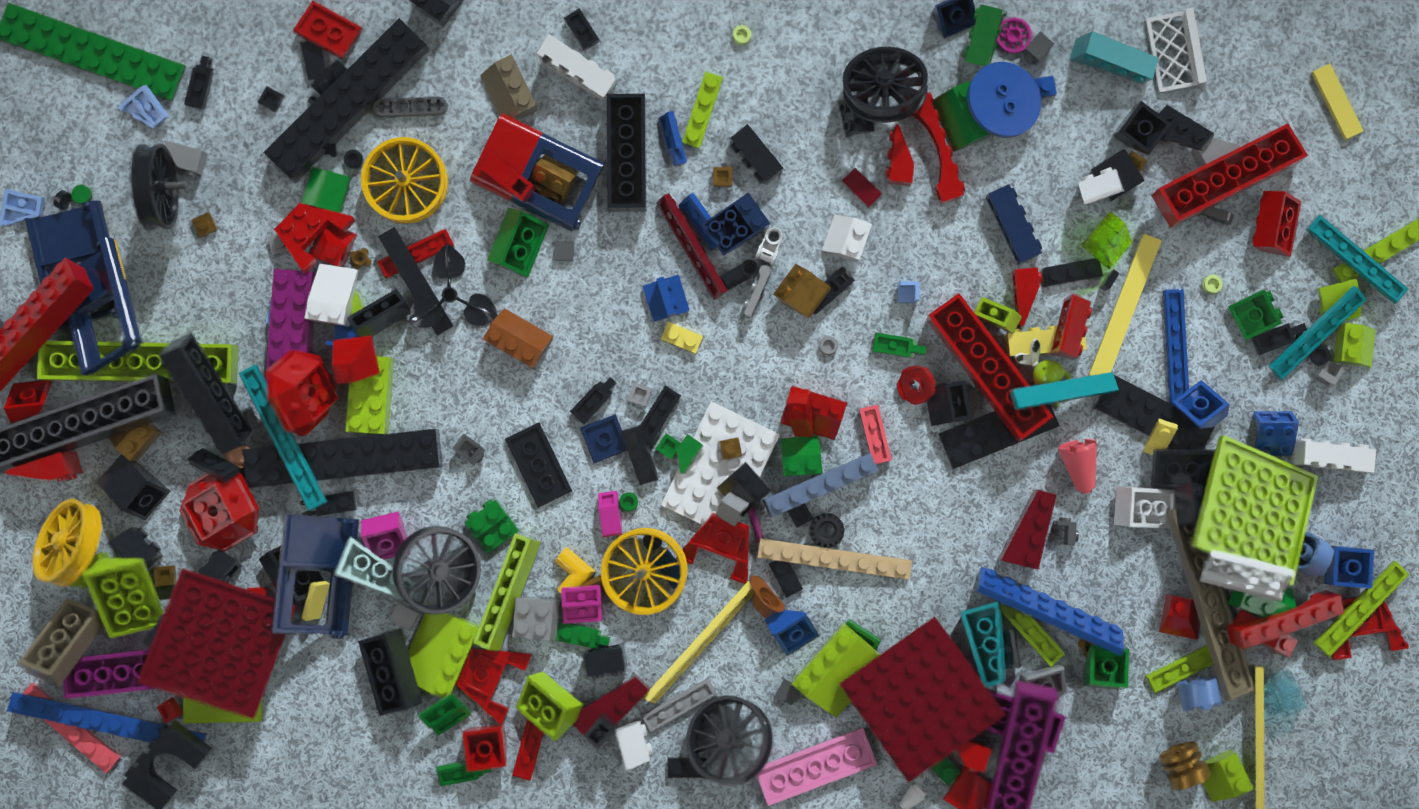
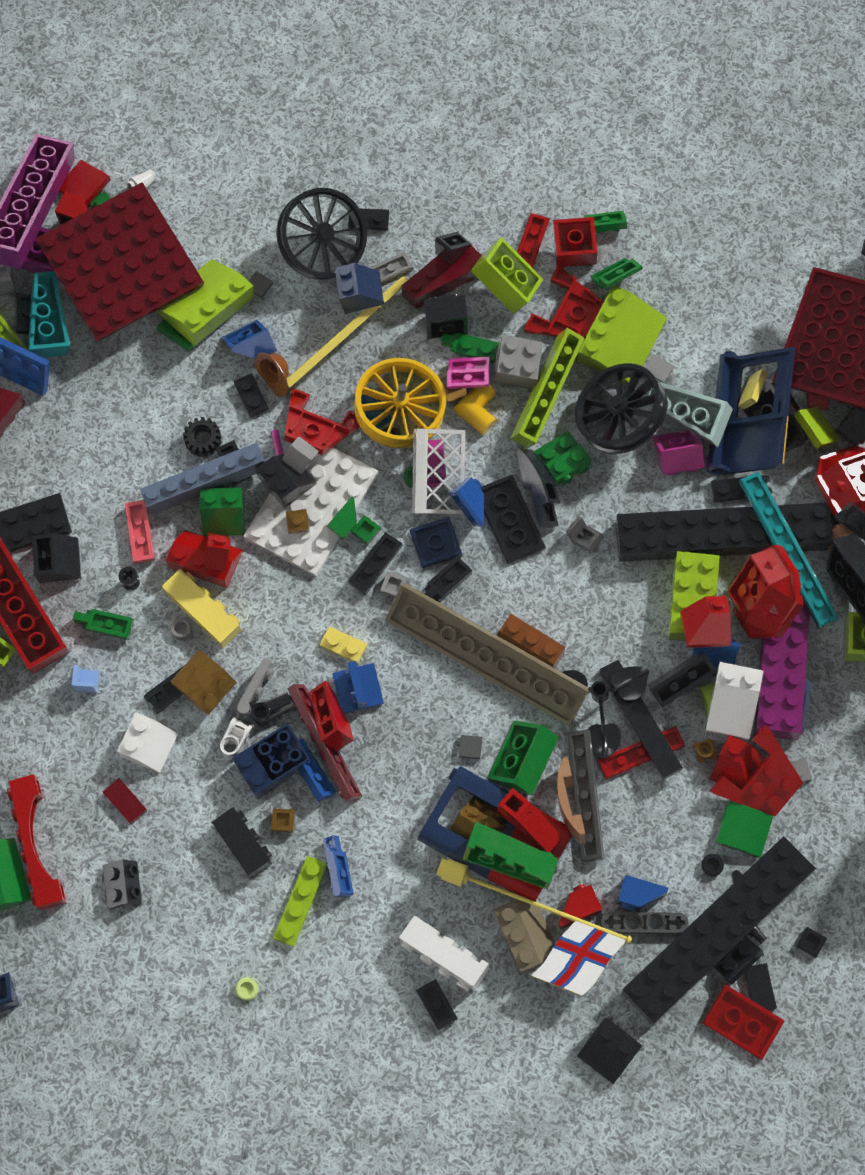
camera: 175 degrees left, 15 degrees down
black brick [358,628,423,716] -> none
yellow wheel [361,137,448,224] -> none
black brick [607,93,647,212] -> none
white slope [616,720,653,770] -> none
black plate [621,425,659,485] -> none
tan plate [757,538,912,580] -> none
bright pink plate [757,727,877,806] -> none
black wheel [843,47,928,123] -> none
red slope [885,124,915,186] -> none
red plate [897,366,936,405] -> none
none -> black bush [118,567,140,590]
none -> light yellow brick [162,569,241,648]
none -> red slope [309,680,354,751]
none -> dark blue slope [335,263,384,314]
none -> dark tan plate [385,583,589,727]
none -> white fence [412,429,465,514]
none -> flag [437,859,632,996]
none -> blue slope [448,477,484,527]
none -> green wedge [462,822,558,890]
none -> black slope [516,448,561,528]
none -> medium nougat slope [557,757,586,845]
none -> red slope [558,884,602,930]
none -> dark grey tile [567,729,605,863]
none -> blue slope [617,875,668,912]
none -> lime tile [793,406,840,449]

